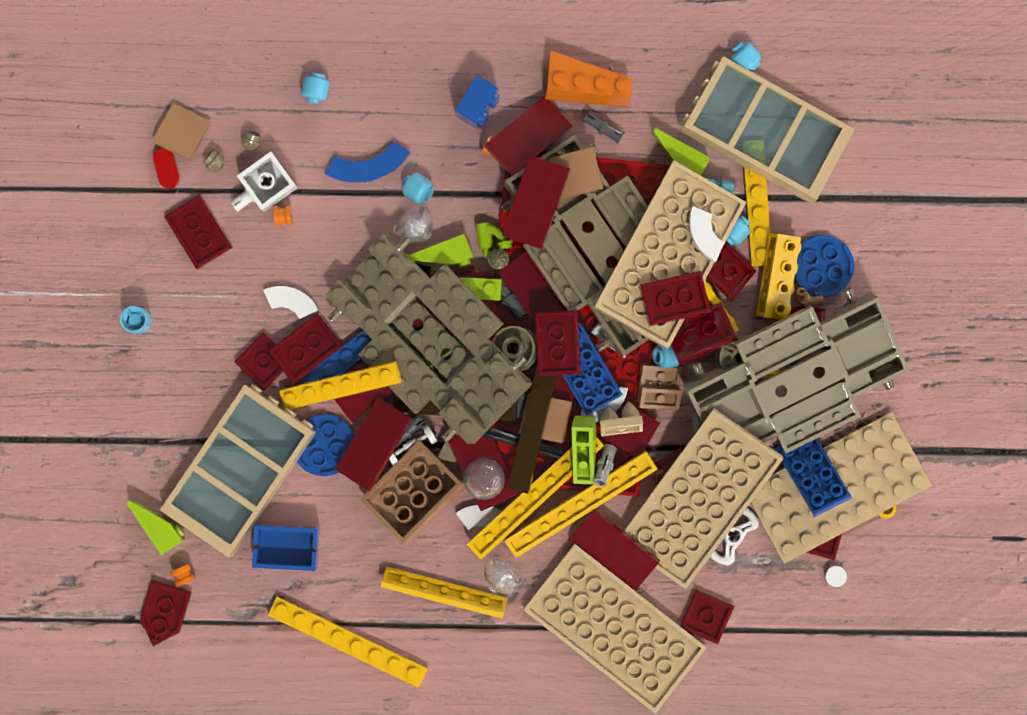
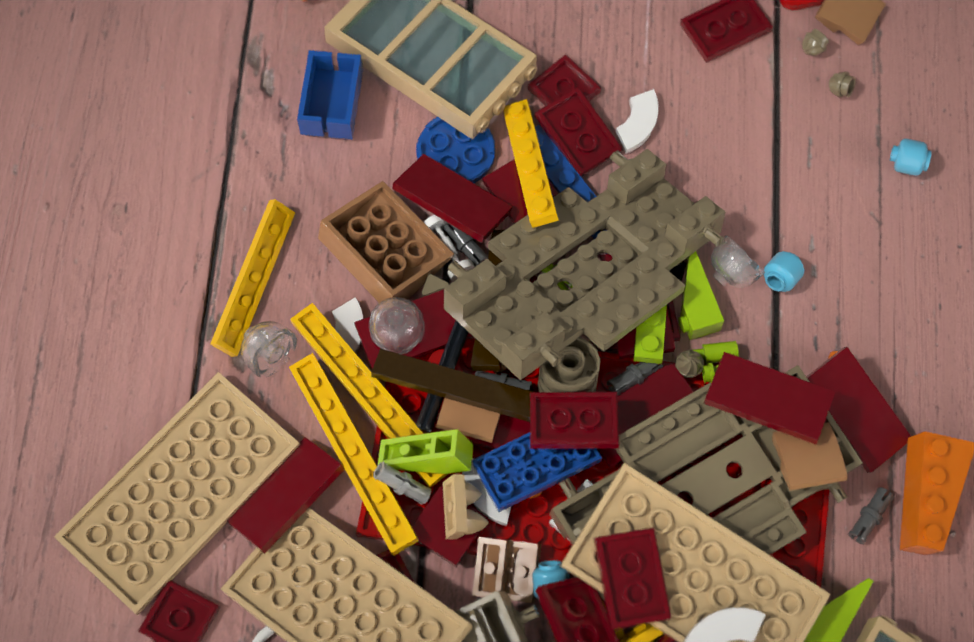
camera: 95 degrees right, 20 degrees down
white brick [230,152,298,212] -> none
yellow plate [268,596,428,688] -> none
orange wheel [273,205,293,227] -> none
blue tile [325,141,411,183] -> none
blue brick [455,75,500,129] -> none

